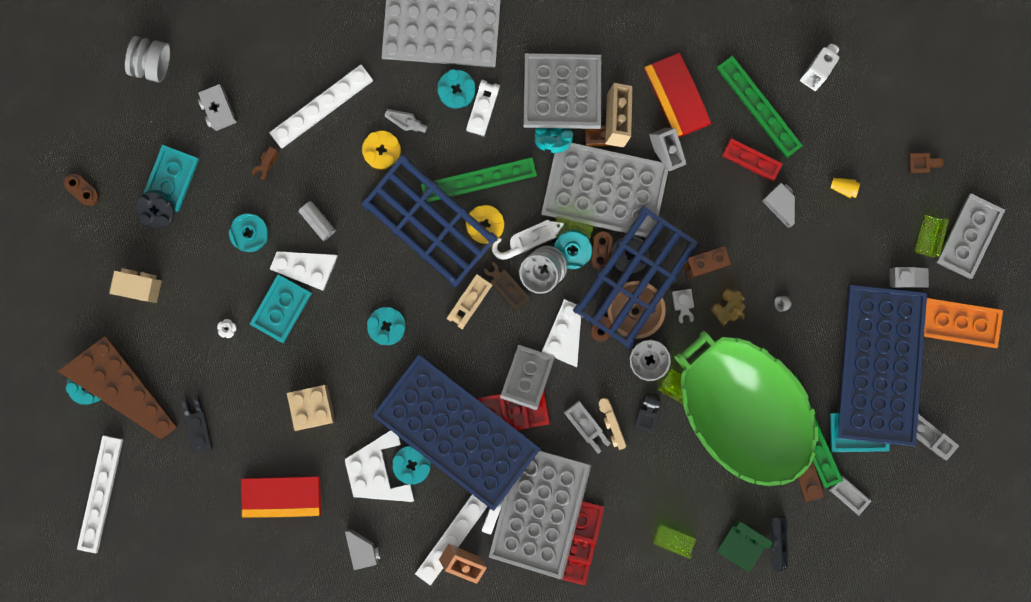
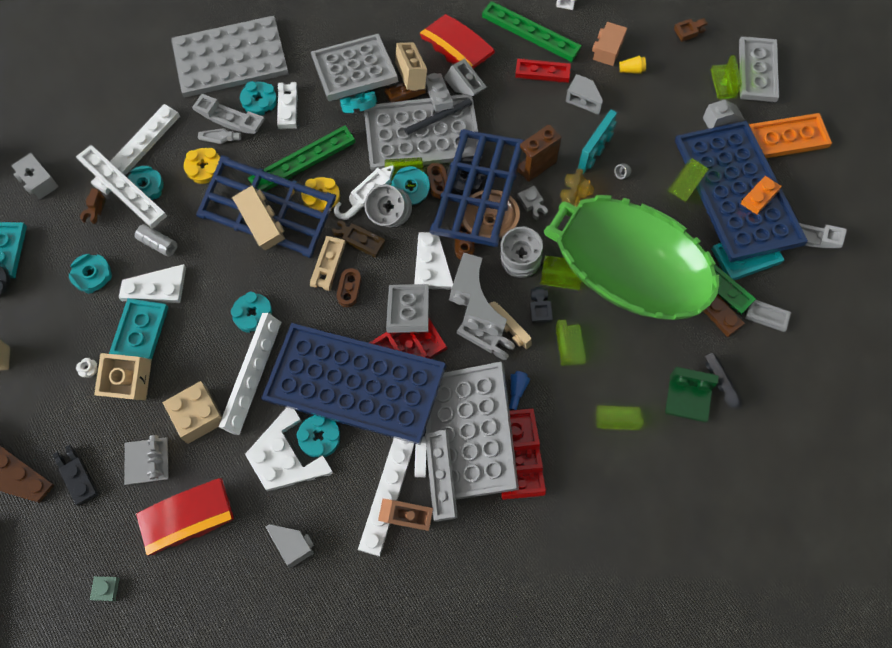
camera: 20 degrees left, 20 degrees down
none -> white plate [76,145,167,229]
none -> sand green plate [90,576,119,601]
none -> tan brick [94,353,152,400]
none -> light grey hinge [124,435,168,485]
none -> teal plate [126,166,164,200]
none -> light grey slope [192,94,265,133]
none -> white plate [219,313,282,435]
none -> tan brick [232,186,285,251]
none -> reddish brown plate [337,268,361,307]
none -> black piece [404,98,472,135]
none -> light grey plate [425,73,454,111]
none -> light grey plate [425,430,458,522]
none -> light grey arch [449,253,507,337]
none -> blue cone [509,371,531,410]
none -> clear neon green panel [556,320,586,366]
none -> teal plate [577,109,617,174]
none -> nougat brick [592,22,627,66]
none -> clear neon green hinge [667,158,708,202]
none -> orange plate [741,176,782,214]

